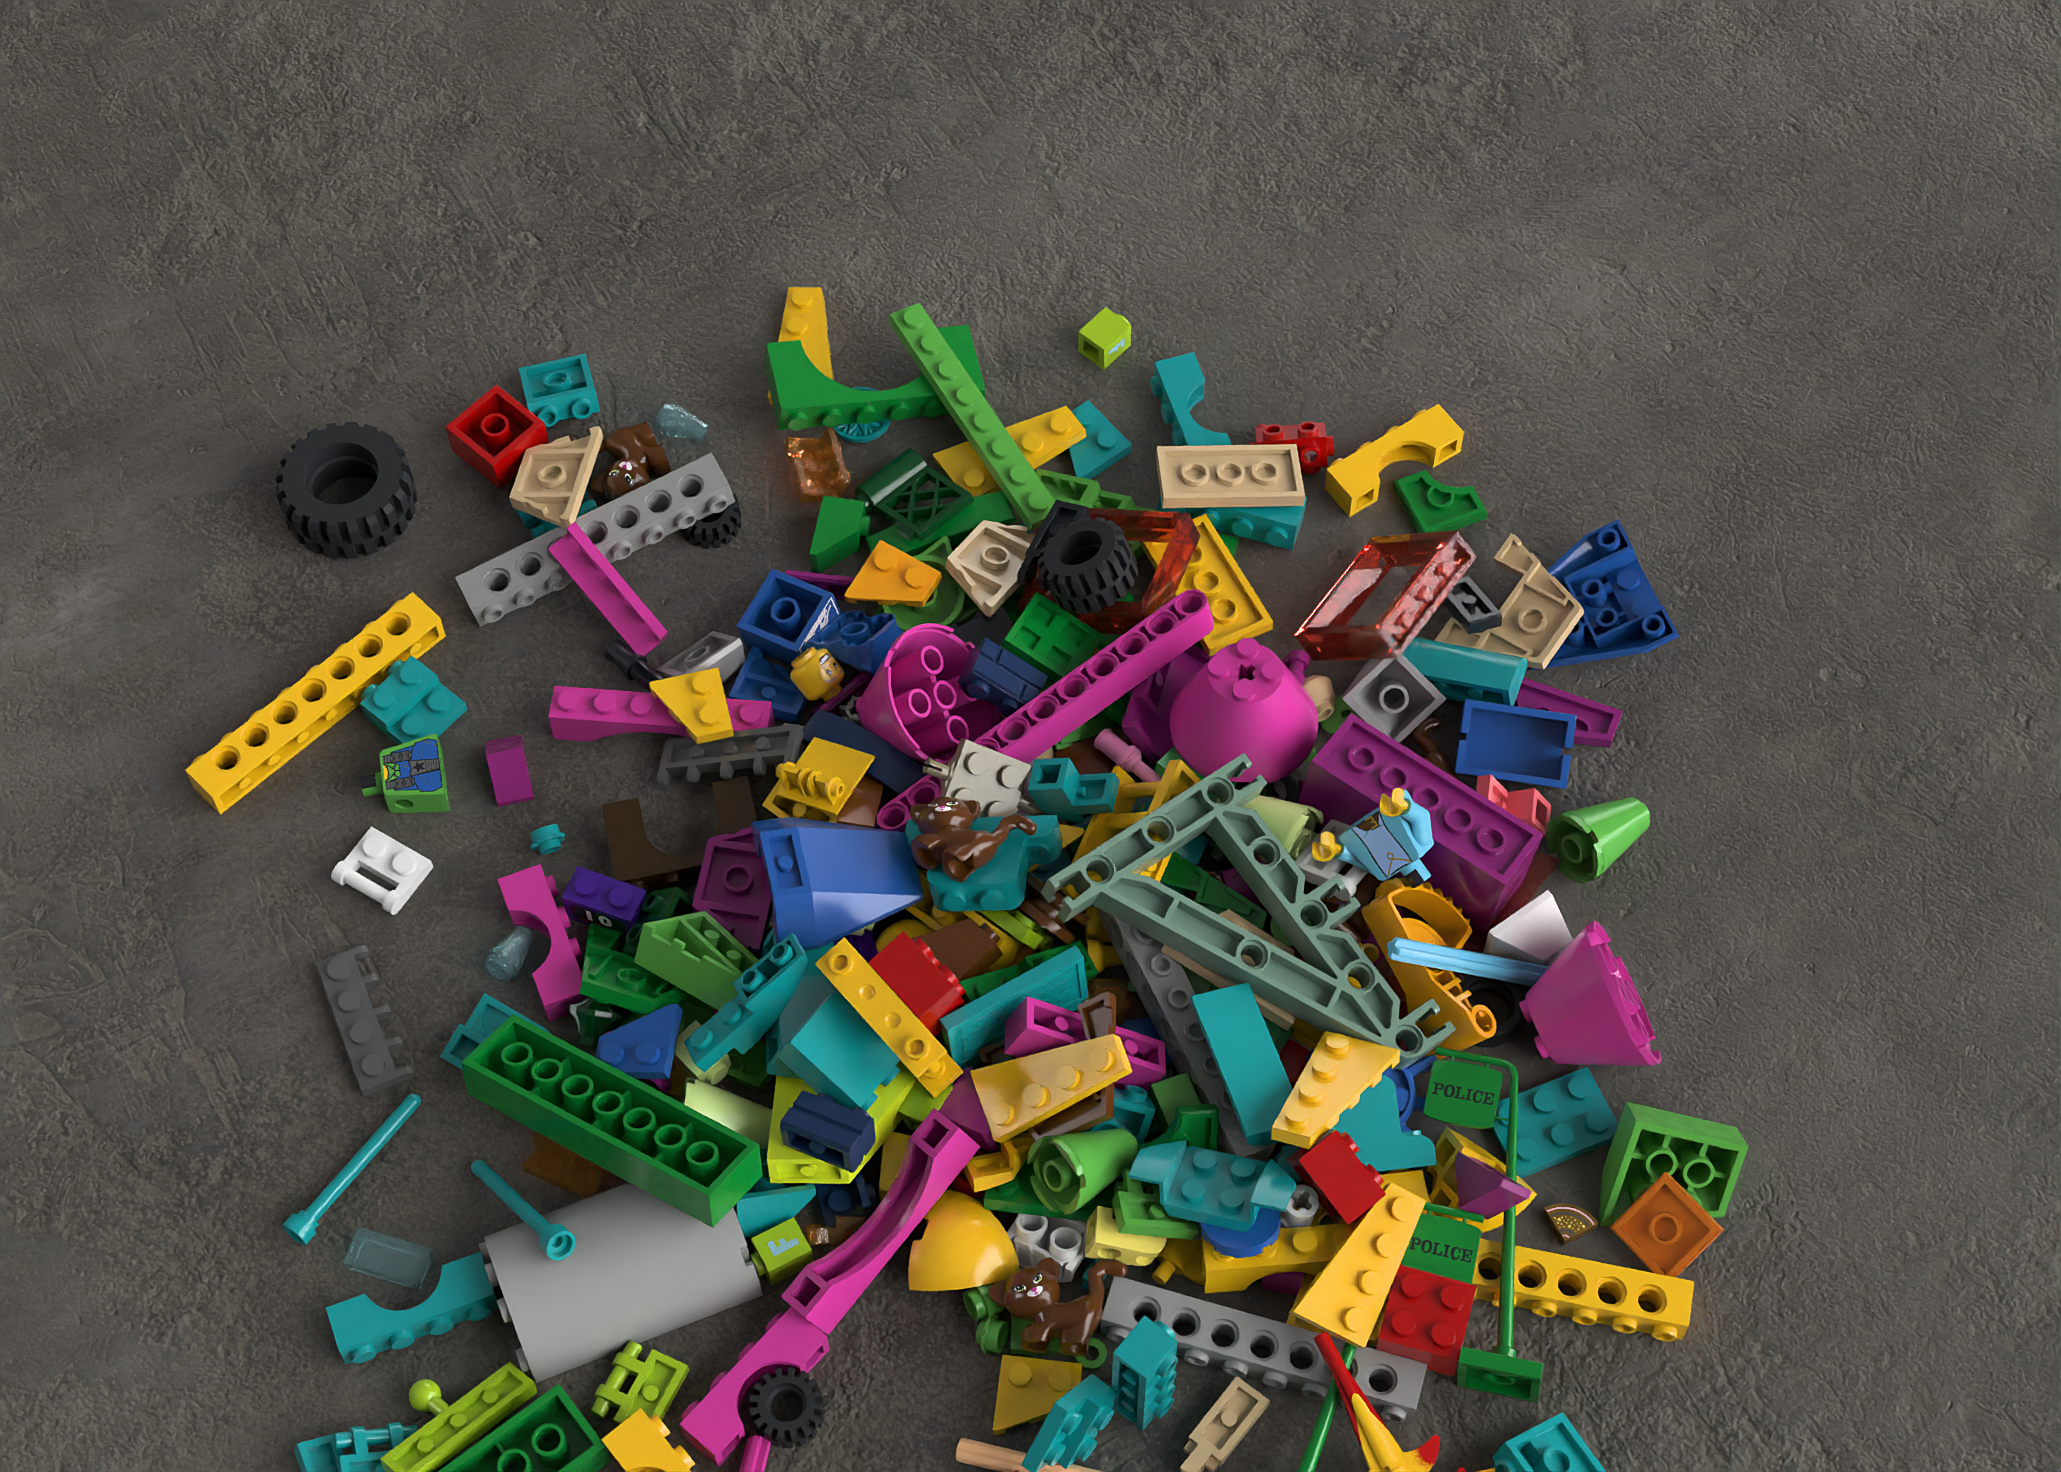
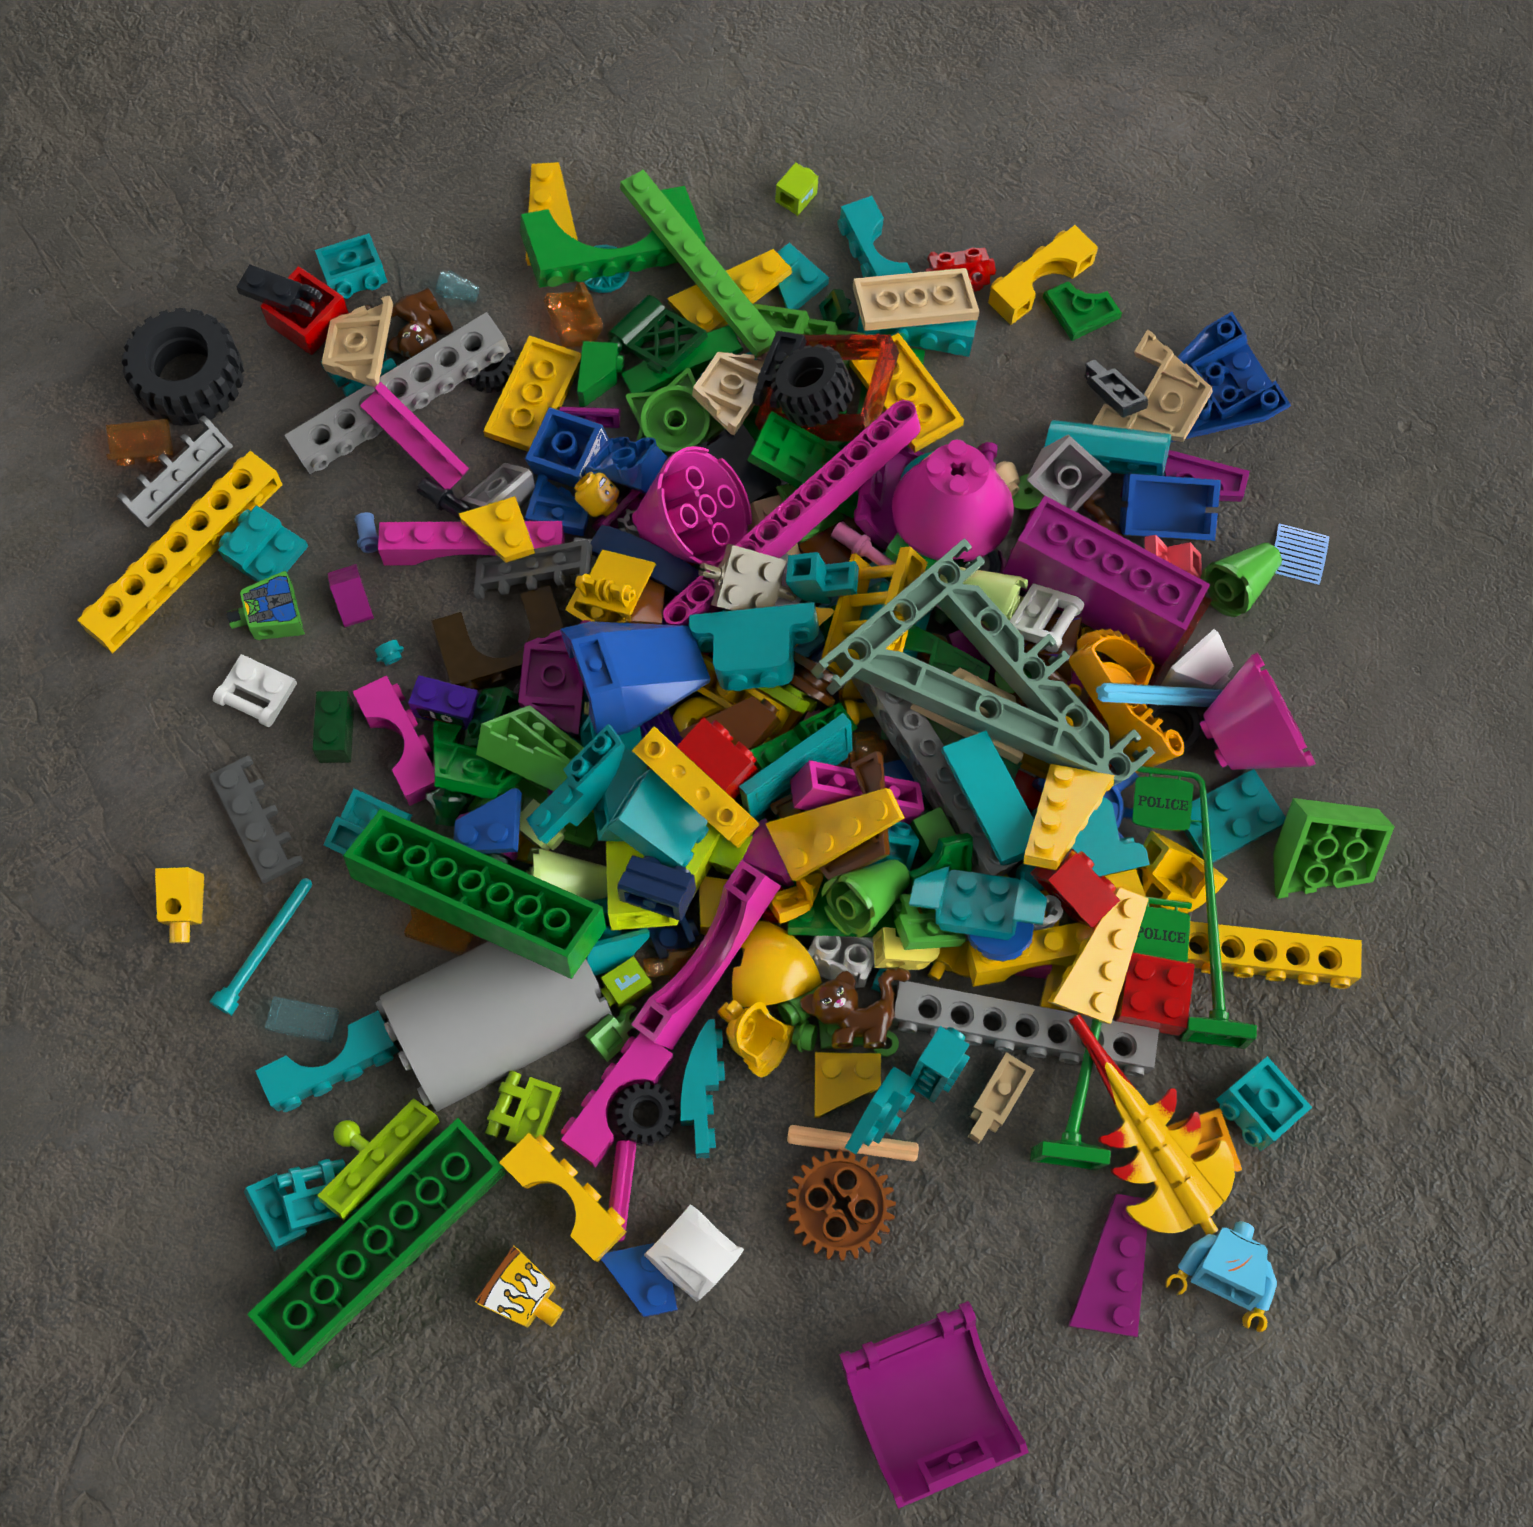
camera: 10 degrees left, 10 degrees up
teal piece [471,1160,576,1261] -> none
clear light blue cone [483,926,535,982] -> none
light orange wing [844,540,942,607] -> none
reddish brown animal [910,797,1037,883] -> none
dark blue brick [957,637,1048,717] -> none
clear red window [1294,530,1477,661] -> none
torso [1312,788,1434,888] -> none
magenta slope [1455,1151,1532,1220] -> none
pearl gold tile [1542,1203,1599,1246] -> none
orange tile [1609,1172,1724,1278] -> none
none -> clear orange bracket [106,419,174,466]
none -> hinge [116,415,233,528]
none -> yellow torso [155,867,204,943]
none -> black hinge [236,264,323,317]
none -> dark green brick [312,691,354,763]
none -> medium blue pin [355,512,379,553]
none -> yellow plate [483,335,582,452]
none -> bright green plate [585,1004,638,1062]
none -> teal slope [681,1019,725,1158]
none -> yellow helmet [717,1000,794,1077]
none -> dark green tile [819,289,856,327]
none -> light blue sticker [1275,524,1329,585]

